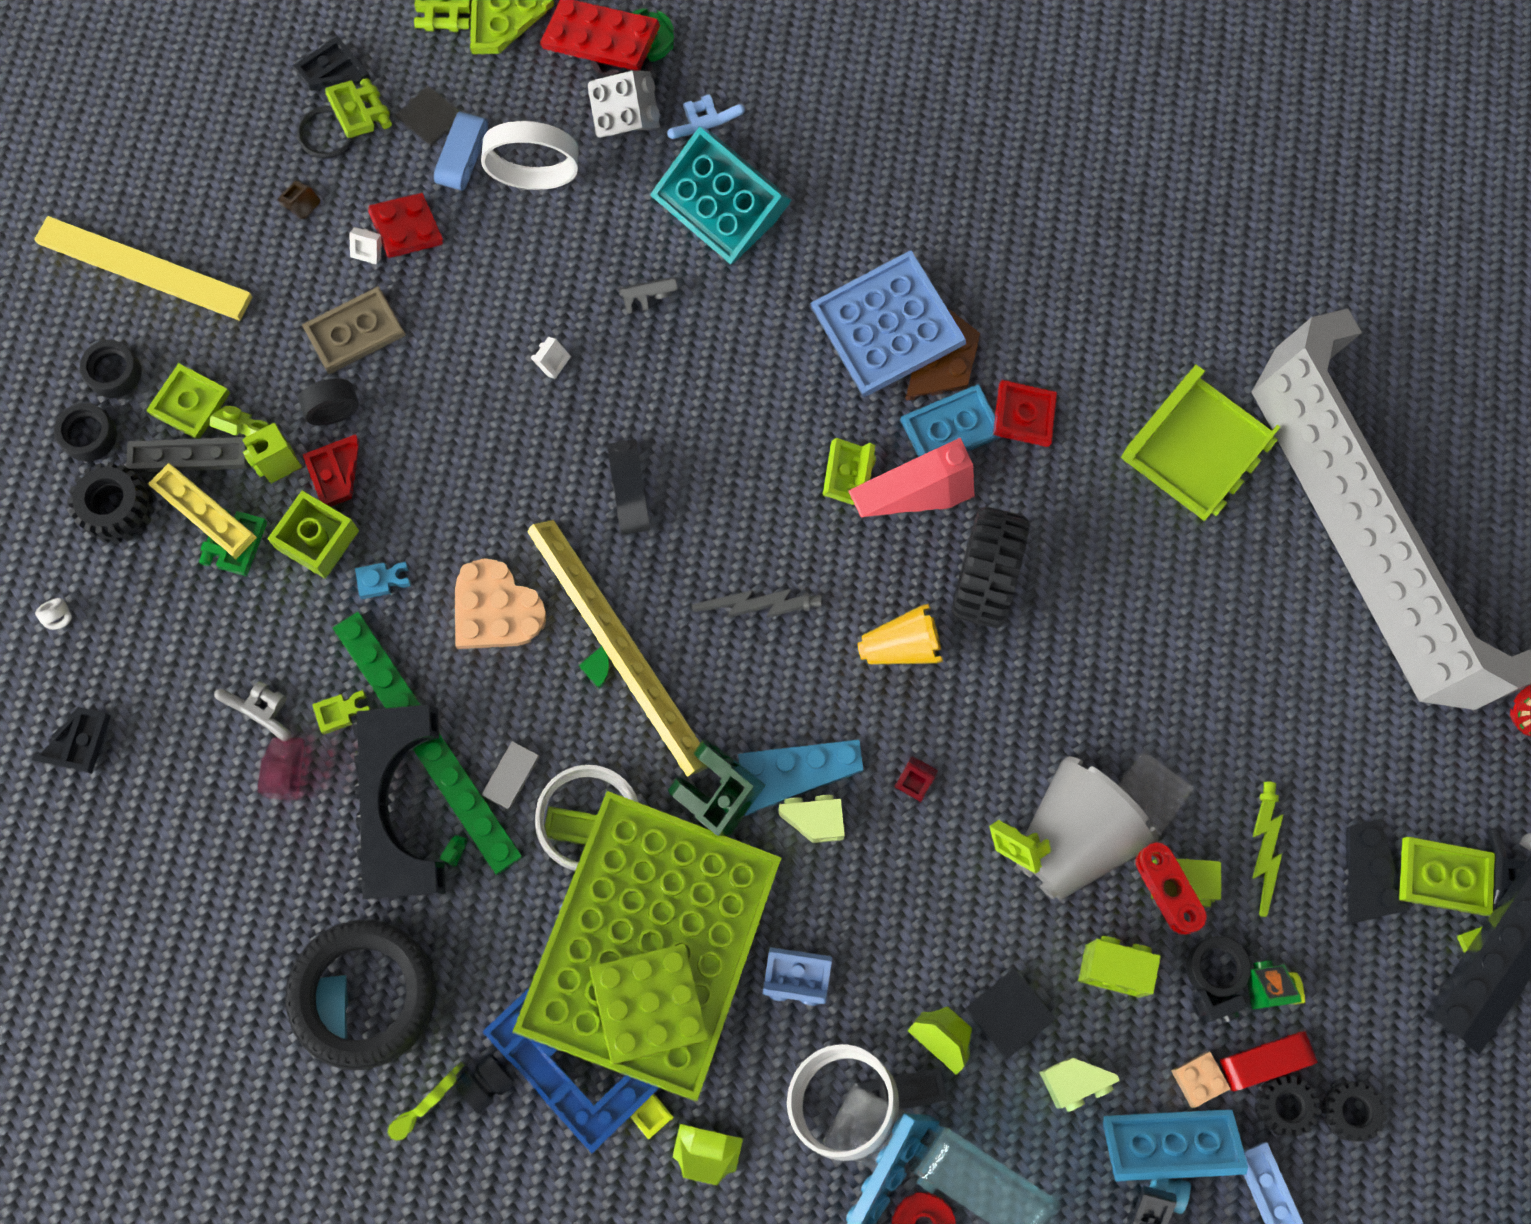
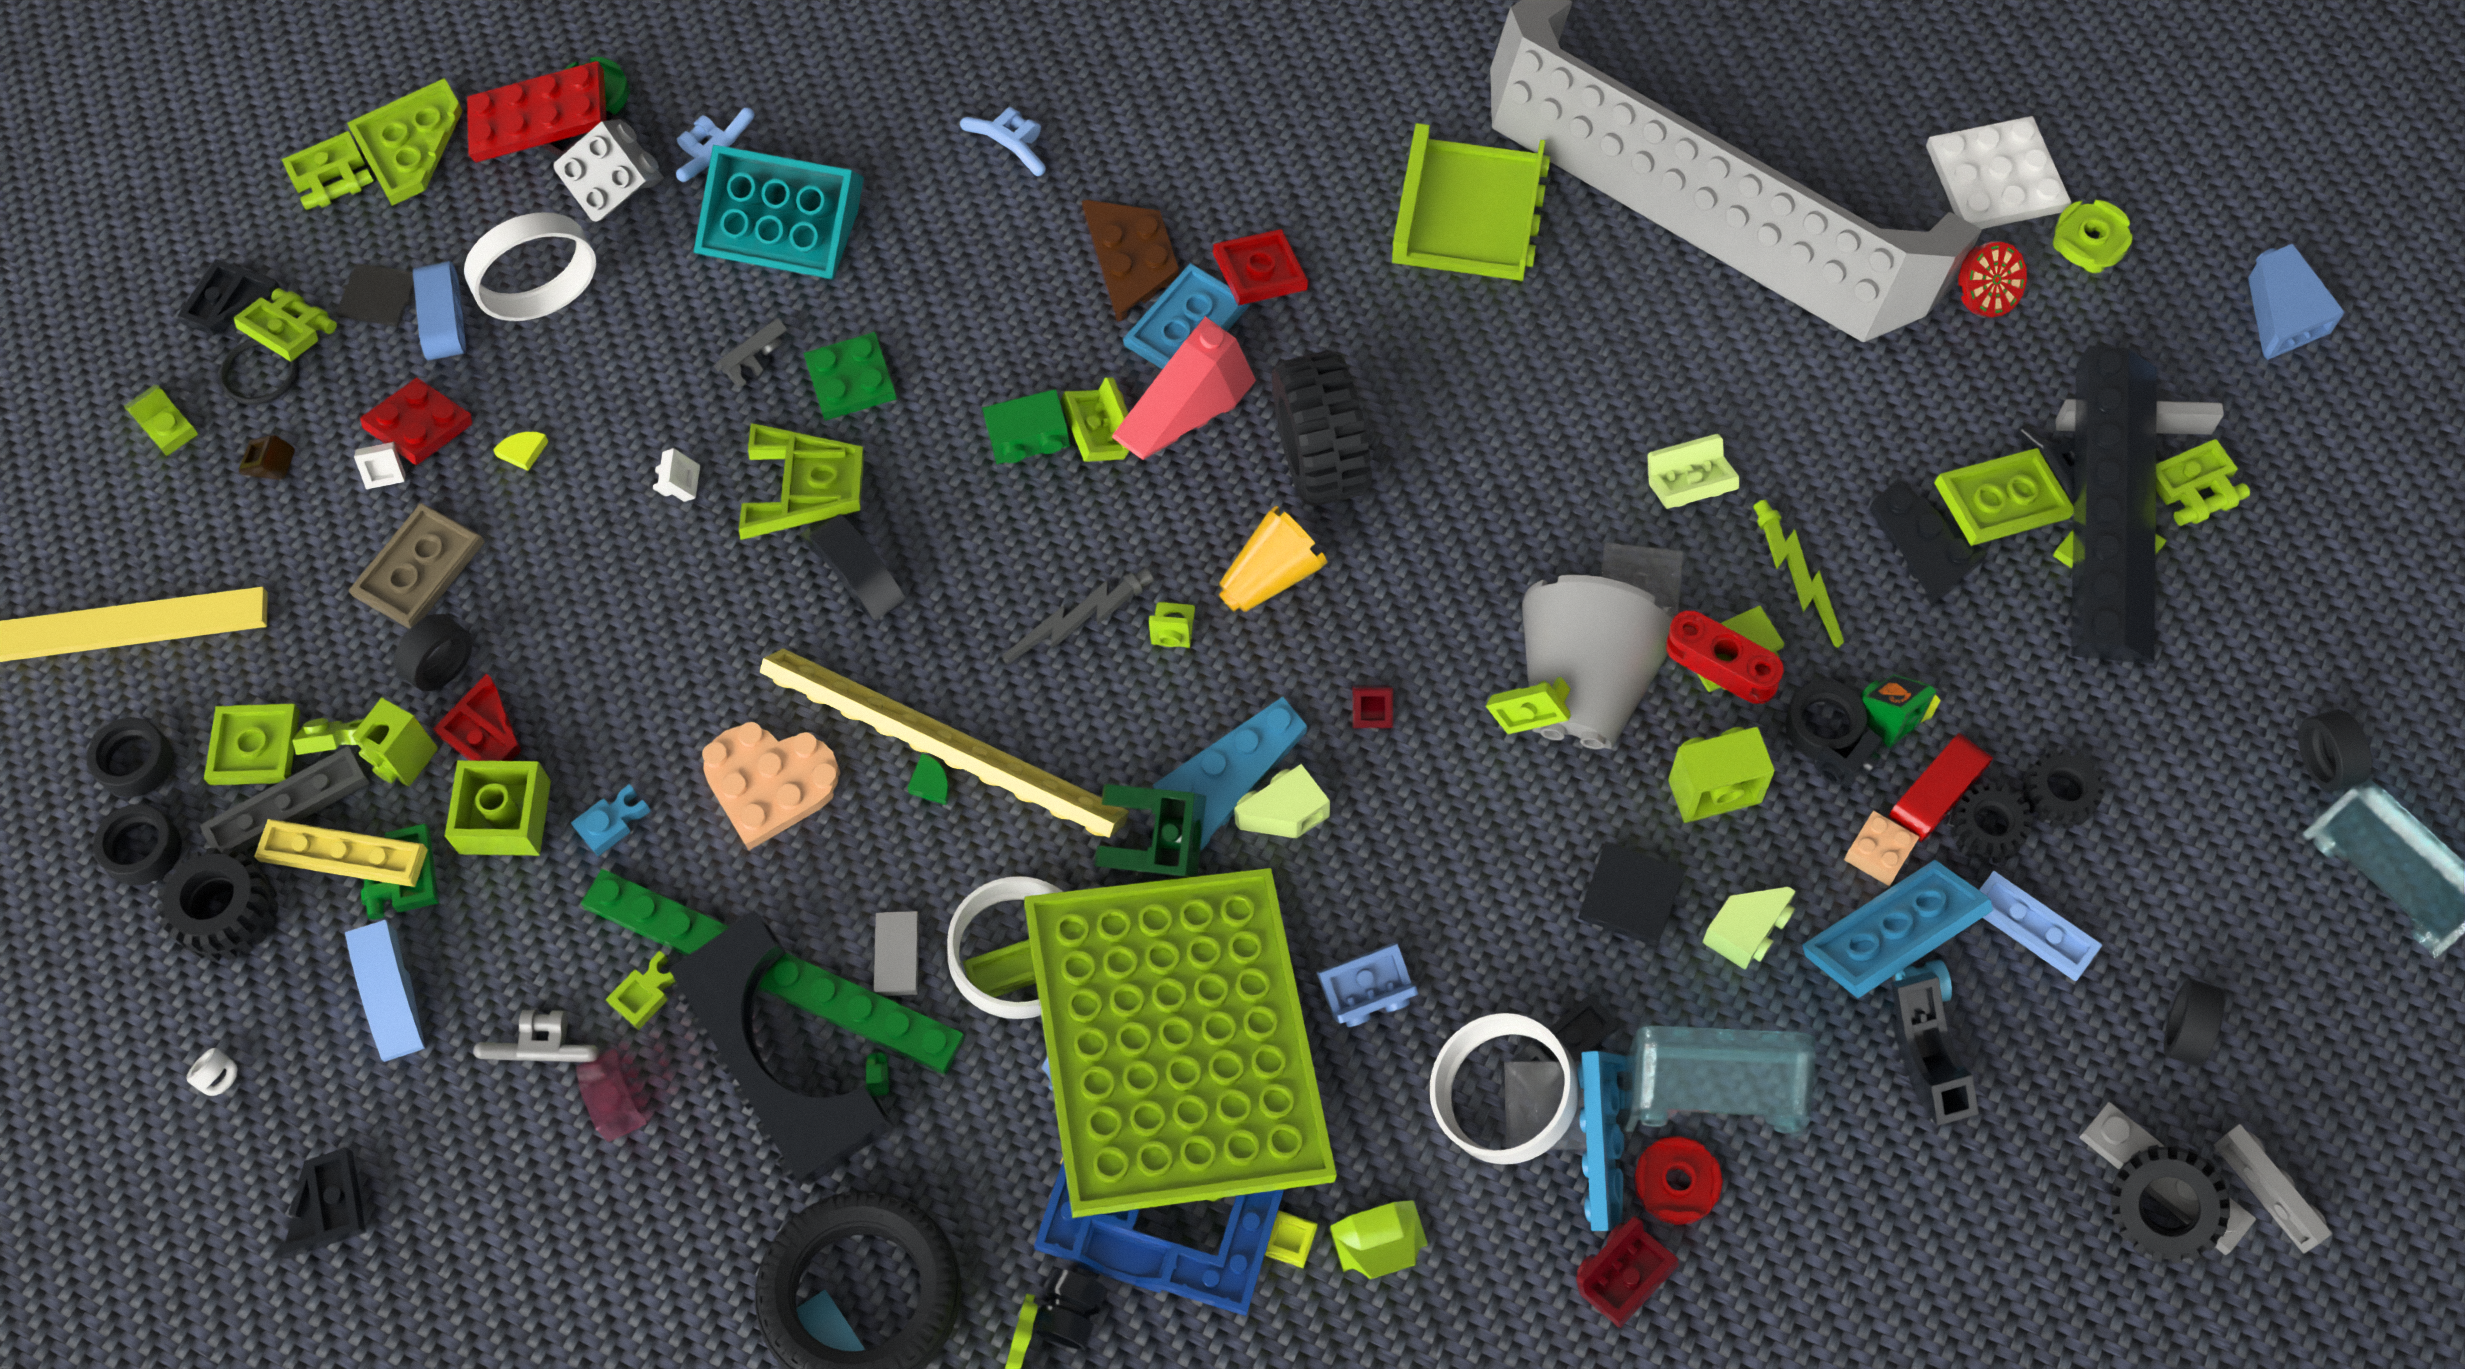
camera: 25 degrees left, 10 degrees down
lime plate [589,943,708,1065] -> none
medium blue plate [810,250,966,398] -> none
lime slope [907,1006,972,1075] -> none
none -> lime slope [124,384,198,456]
none -> light blue slope [345,920,425,1062]
none -> neon yellow tile [493,432,549,471]
none -> lime wing [739,423,864,540]
none -> green plate [803,332,897,421]
none -> light blue piece [960,107,1046,176]
none -> green brick [982,389,1070,465]
none -> lime bracket [1149,602,1195,648]
none -> yellowish green bracket [1647,434,1739,509]

